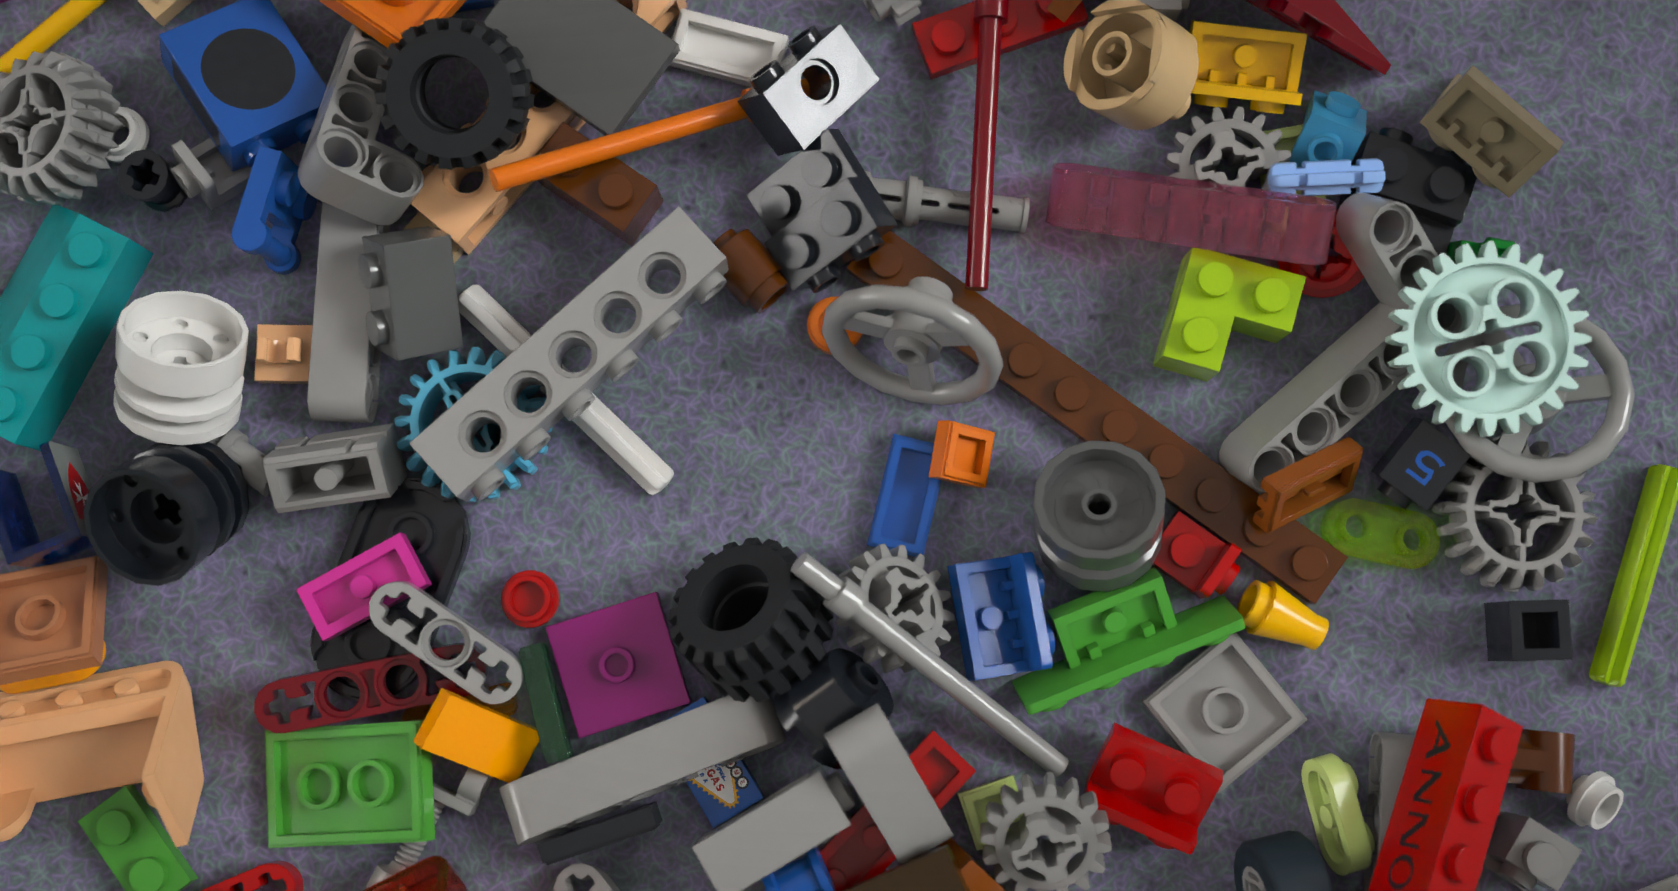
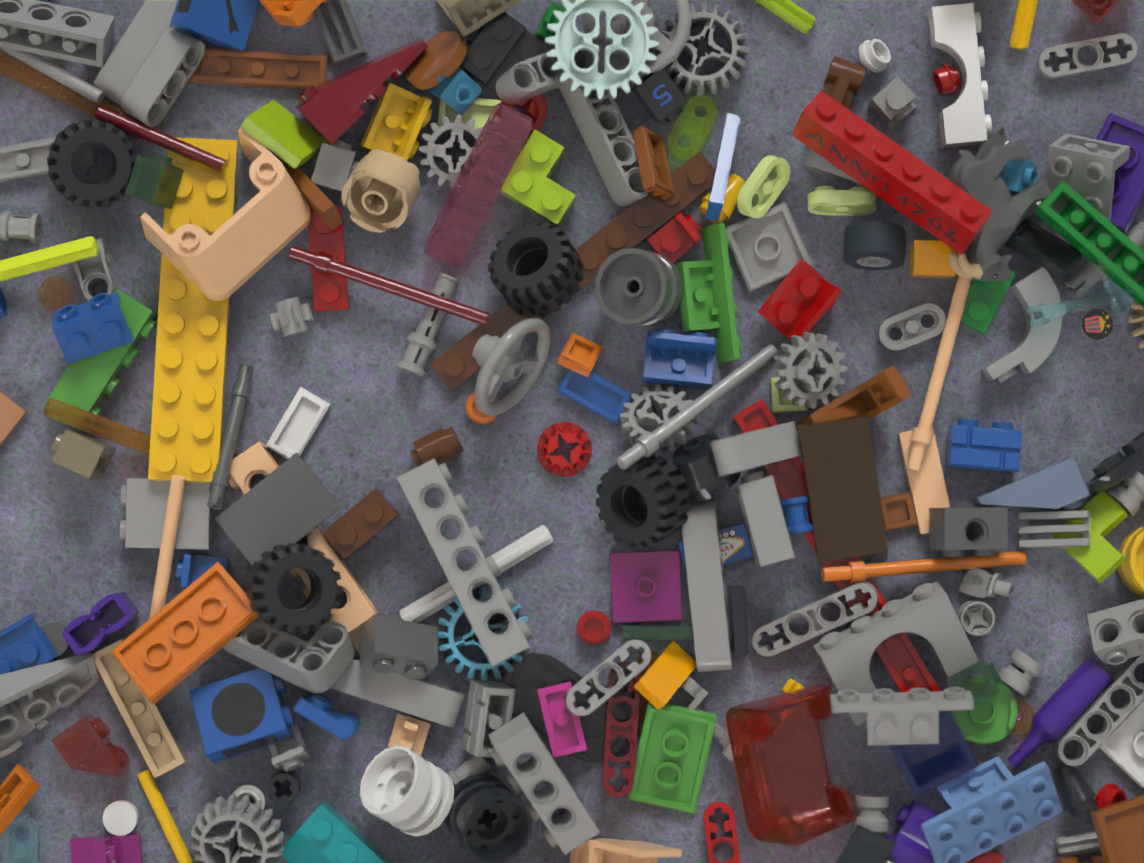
camera: 75 degrees left, 5 degrees up
orange bar [489,78,810,192] -> none
brick [737,24,880,156] -> none
plate [747,129,898,293] -> none
light blue axle [1268,158,1385,198] -> none
black brick [1484,599,1573,661] -> none
none -> dark orange tile [405,30,467,90]
none -> black tyre [488,221,584,317]
none -> light grey brick [488,712,600,855]
none -> red gear [537,422,592,477]
none -> tile [705,113,740,221]
none -> yellowish green plate [737,155,790,218]

